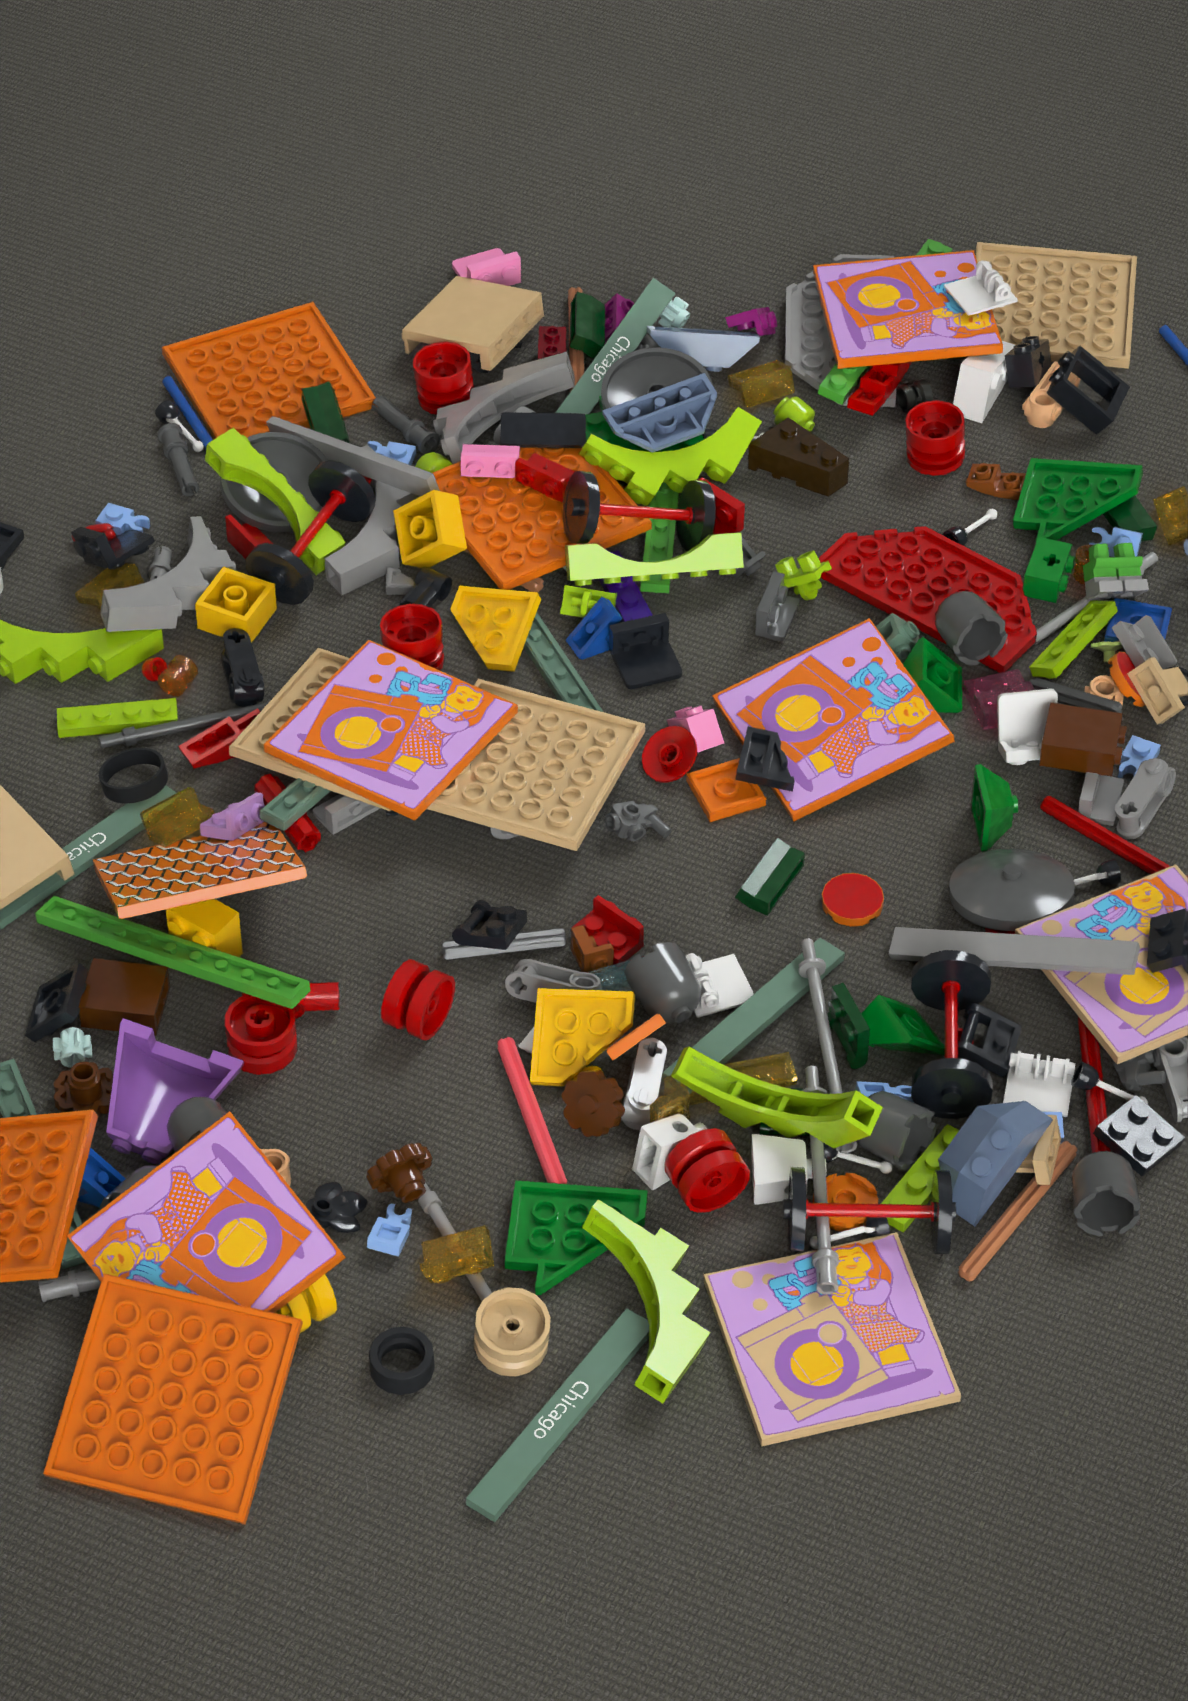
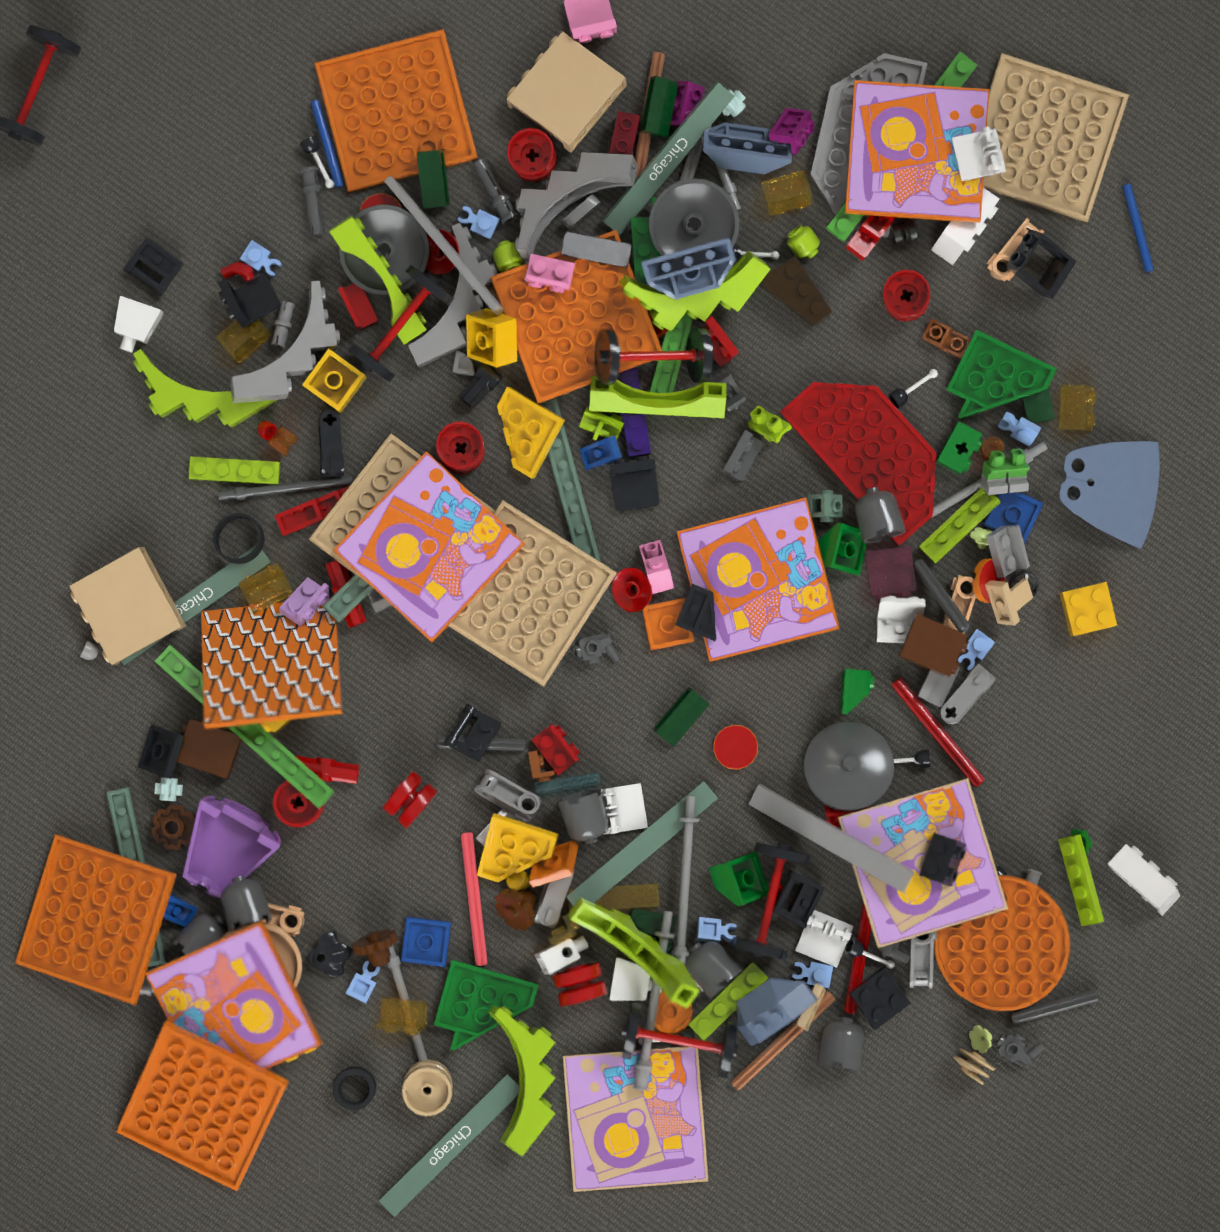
camera: 15 degrees right, 40 degrees up
red bracket [515,453,575,503] -> none
dark green plate [827,983,870,1069] -> none
black brick [1005,336,1052,388] -> none
none -> blue tile [401,917,451,967]

